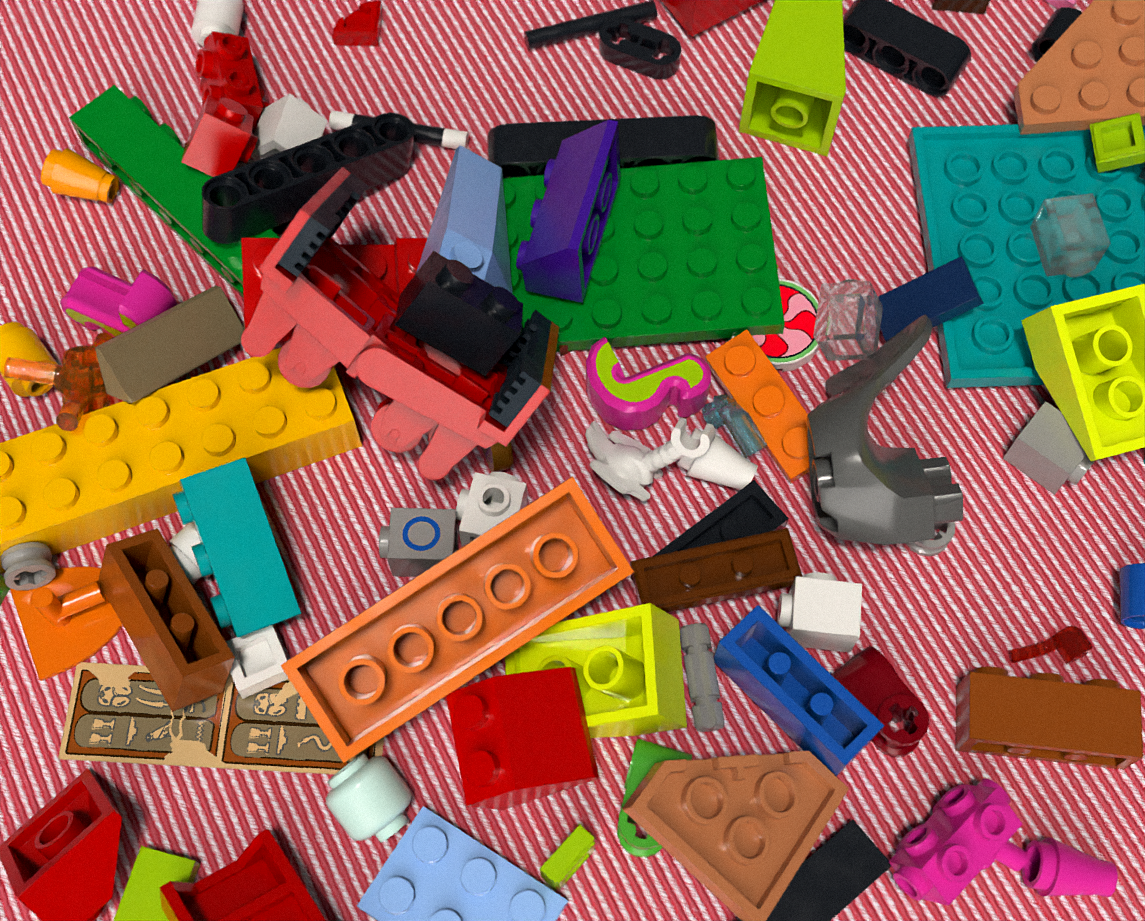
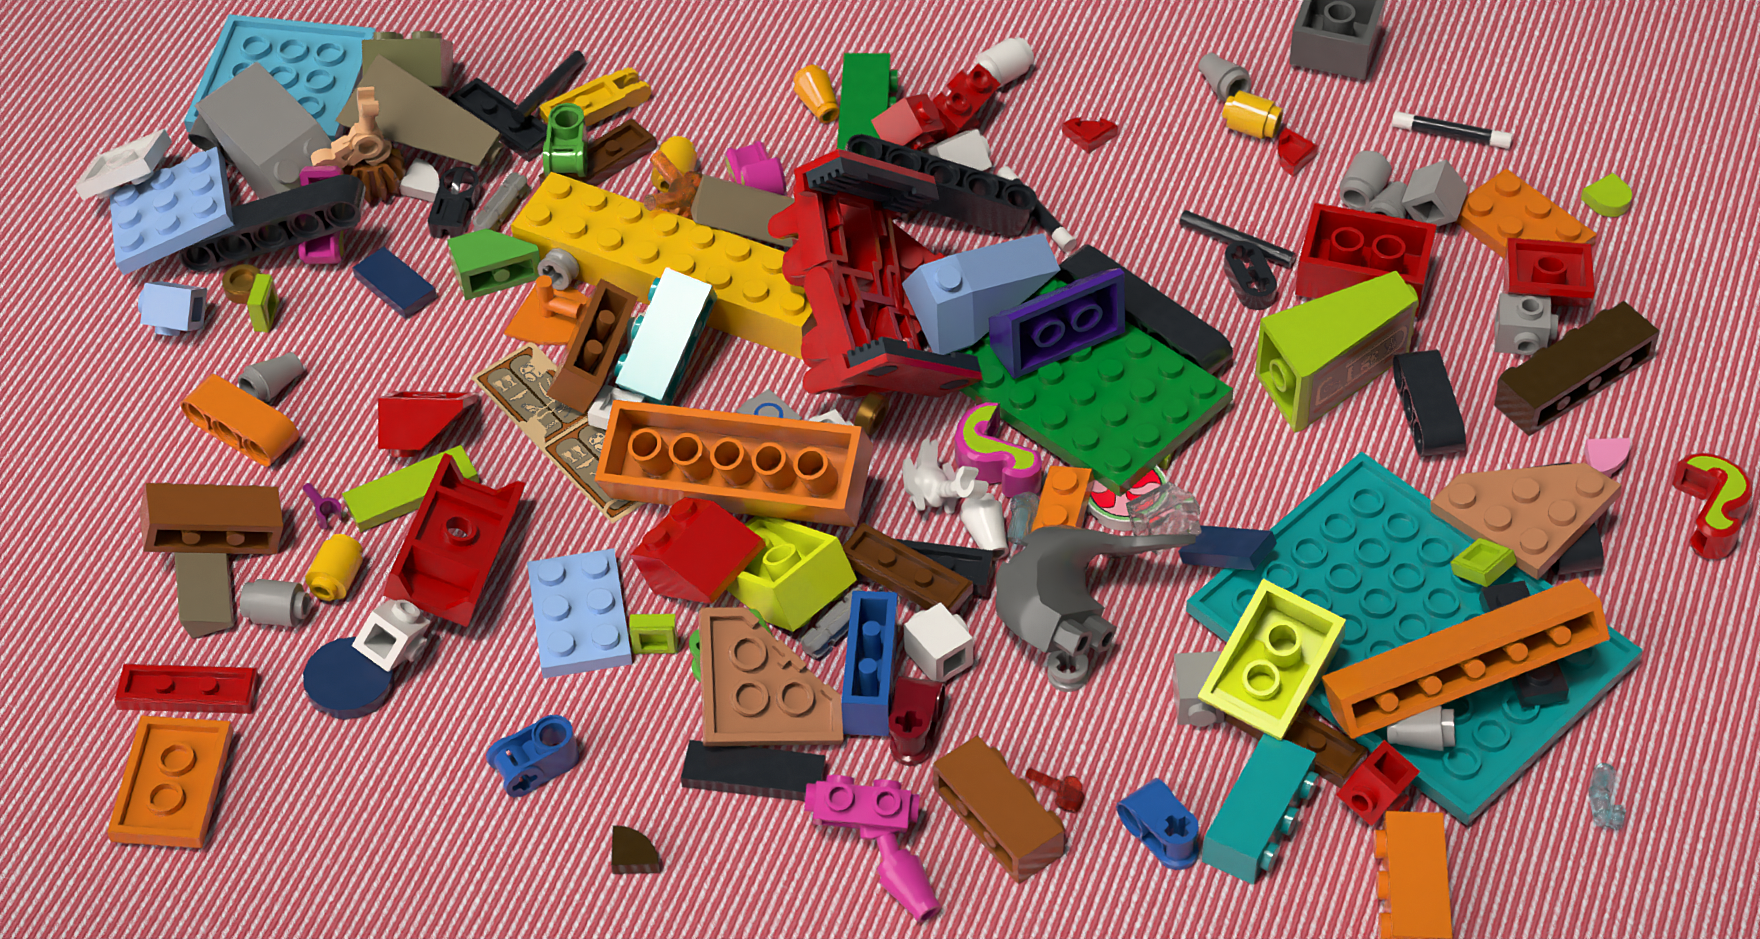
camera: 50 degrees right, 15 degrees down
light aqua head [326,753,412,843] -> none
black brick [394,251,523,376] -> none
clear brick [1030,193,1111,277] -> none

